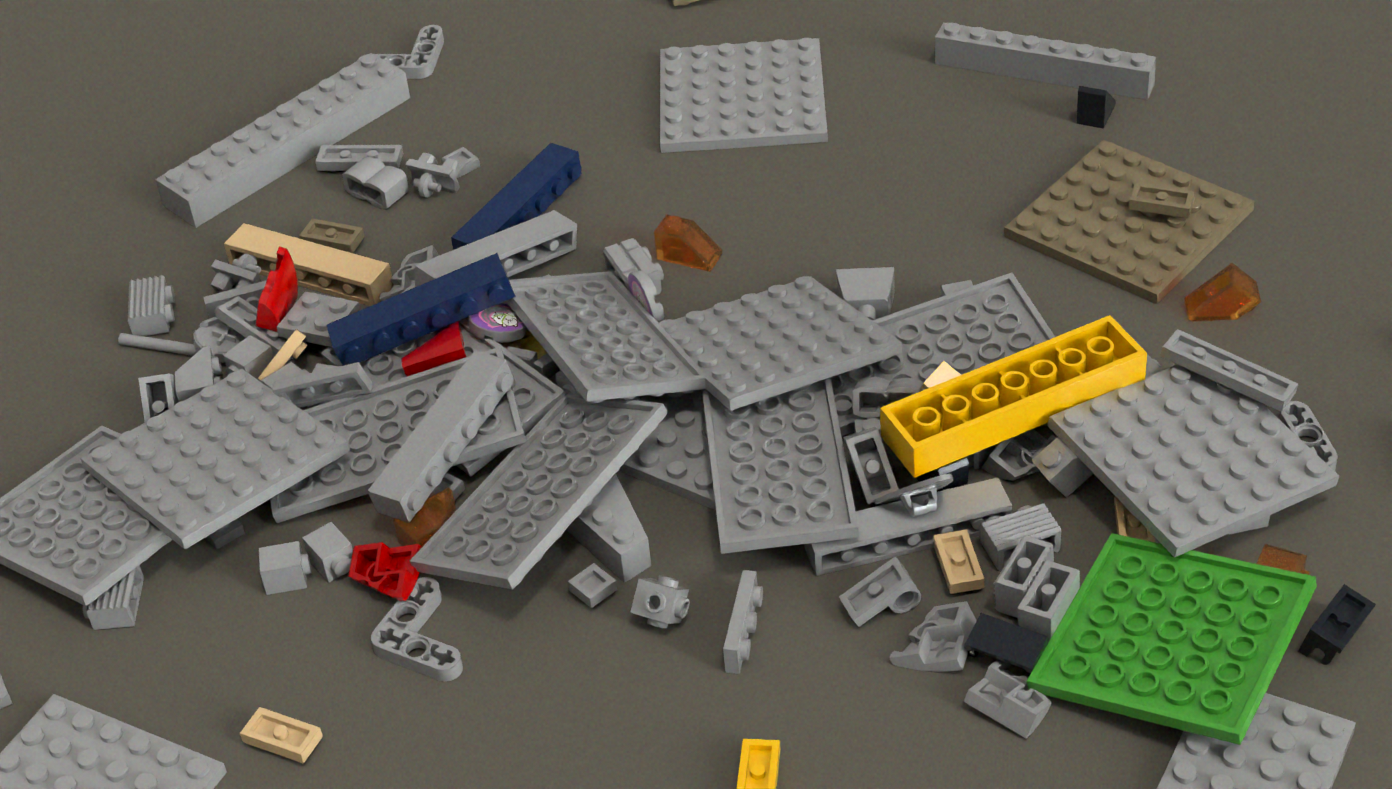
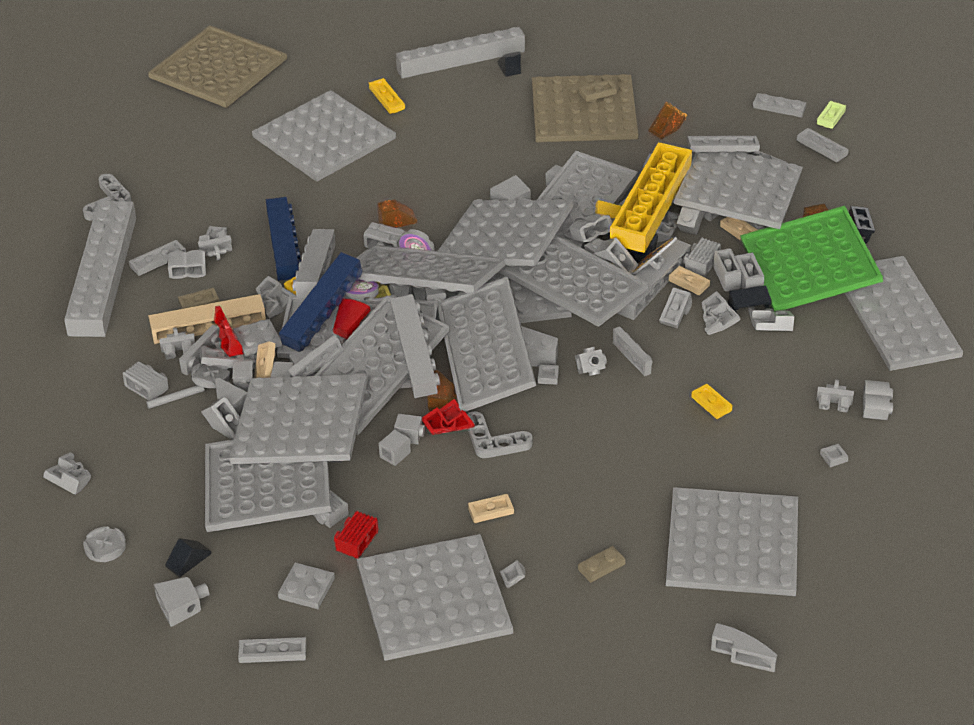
camera: 45 degrees left, 0 degrees up
none -> red brick [334,510,379,559]
none -> yellow plate [369,78,405,114]

